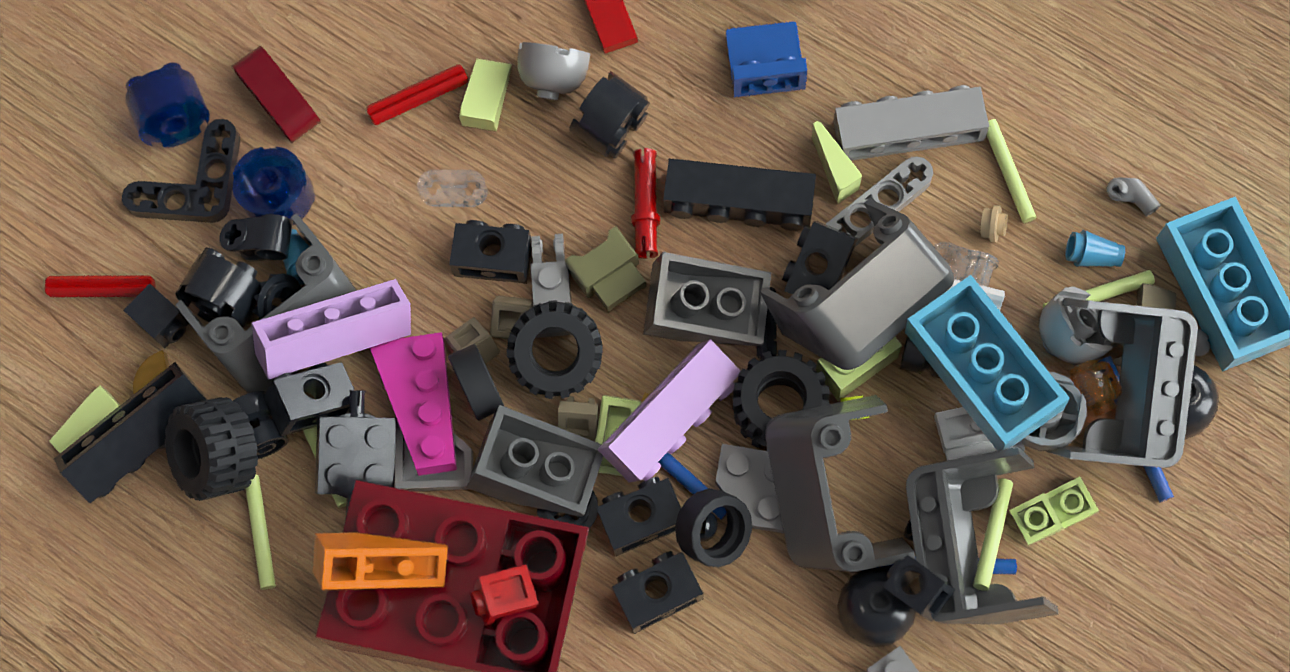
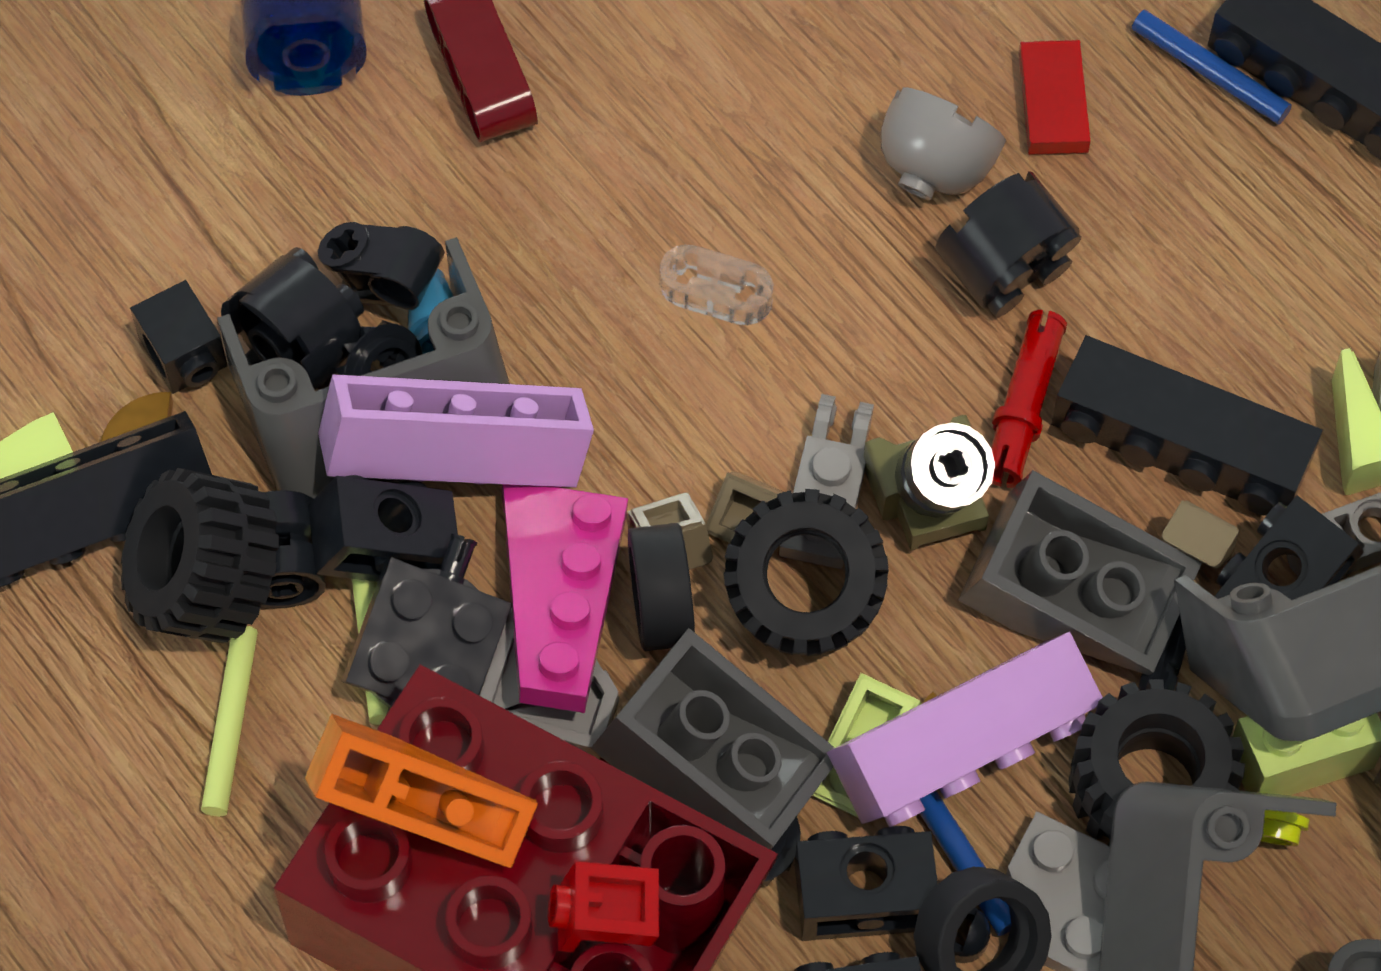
camera: 10 degrees right, 10 degrees down
red axle [44,275,156,298] -> none
black beam [122,119,240,223] -> none
clear blue brick [232,146,316,226] -> none
red axle [366,64,468,125] -> none
black brick [449,220,532,284] -> none
yellowish green slope [459,59,512,131] -> none
dark tan tile [558,396,598,442] -> none
blue bracket [726,21,807,97] -> none
none -> wheel [895,423,995,518]
none -> dark tan slope [1161,500,1239,568]

